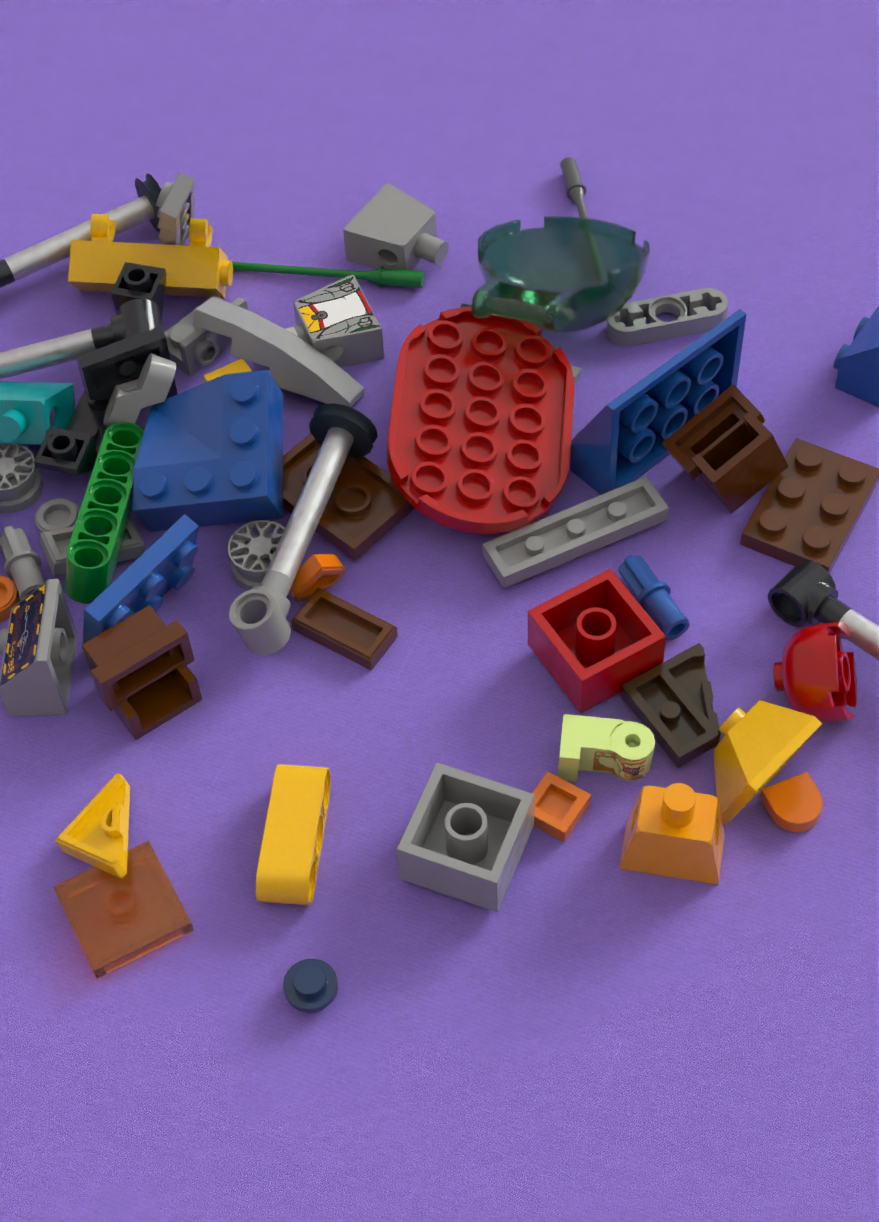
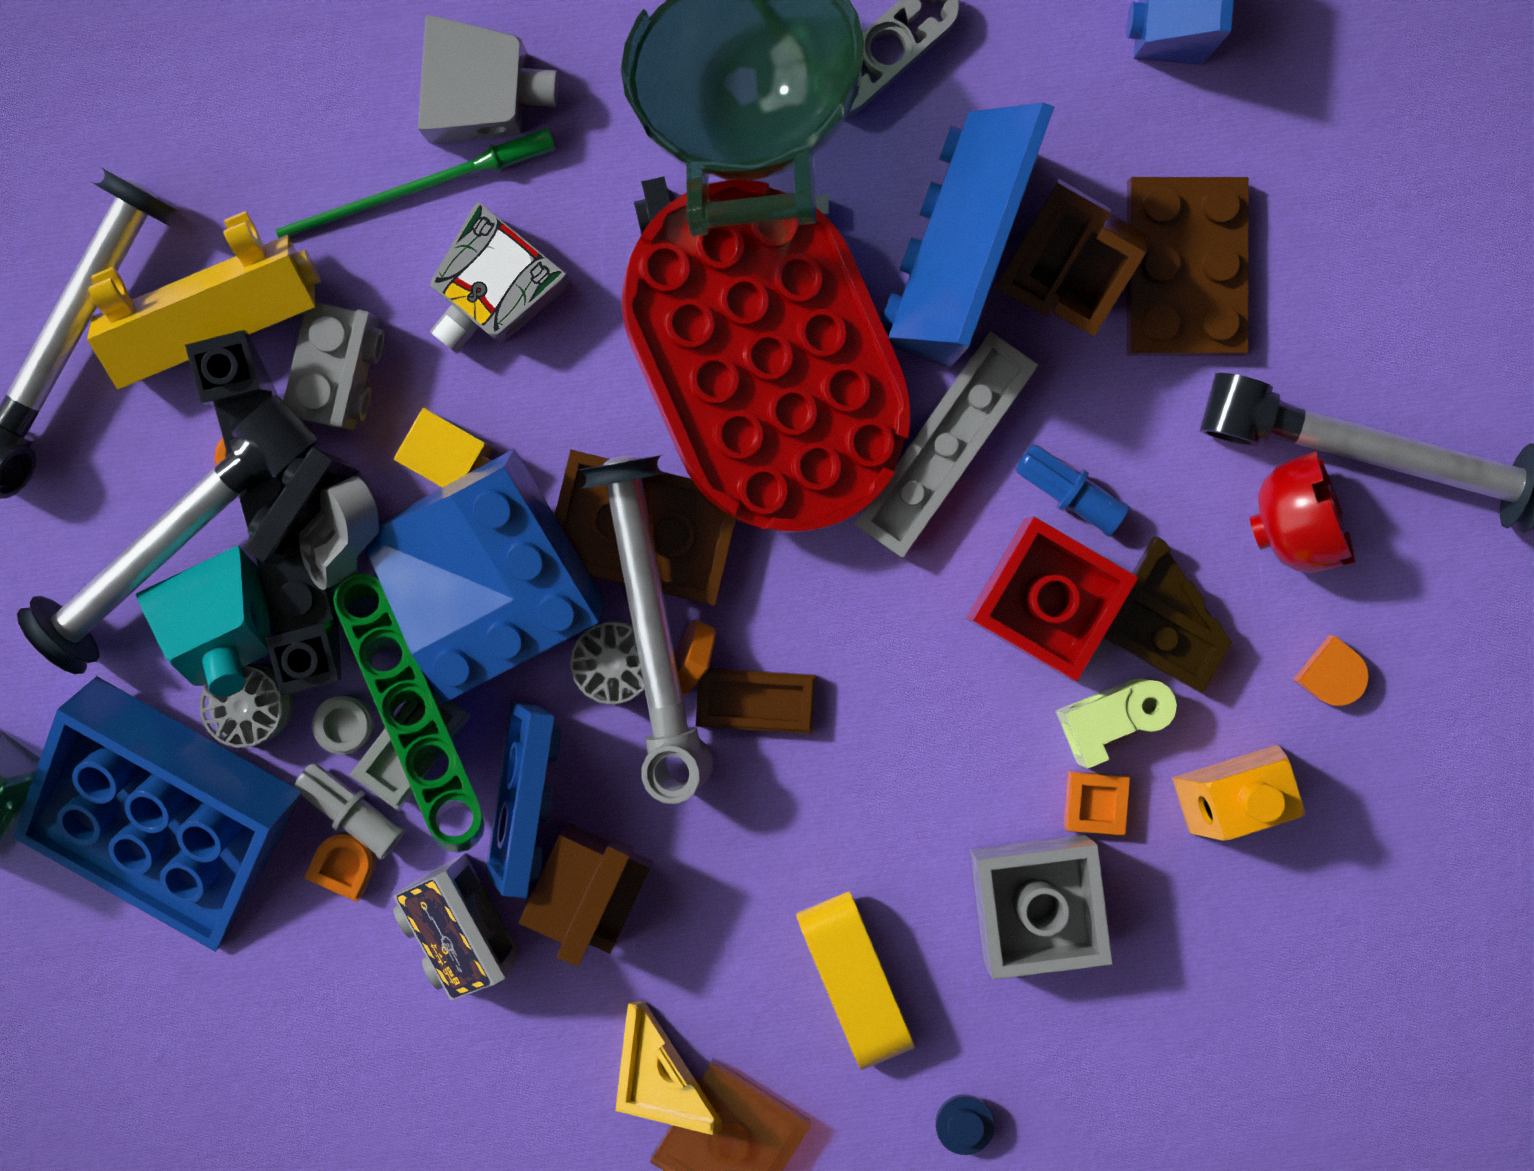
camera: 30 degrees left, 35 degrees up
light grey plate [156,172,195,245] -> none
light grey slope [193,297,364,407] -> none
yellow slope [713,700,822,825] -> none

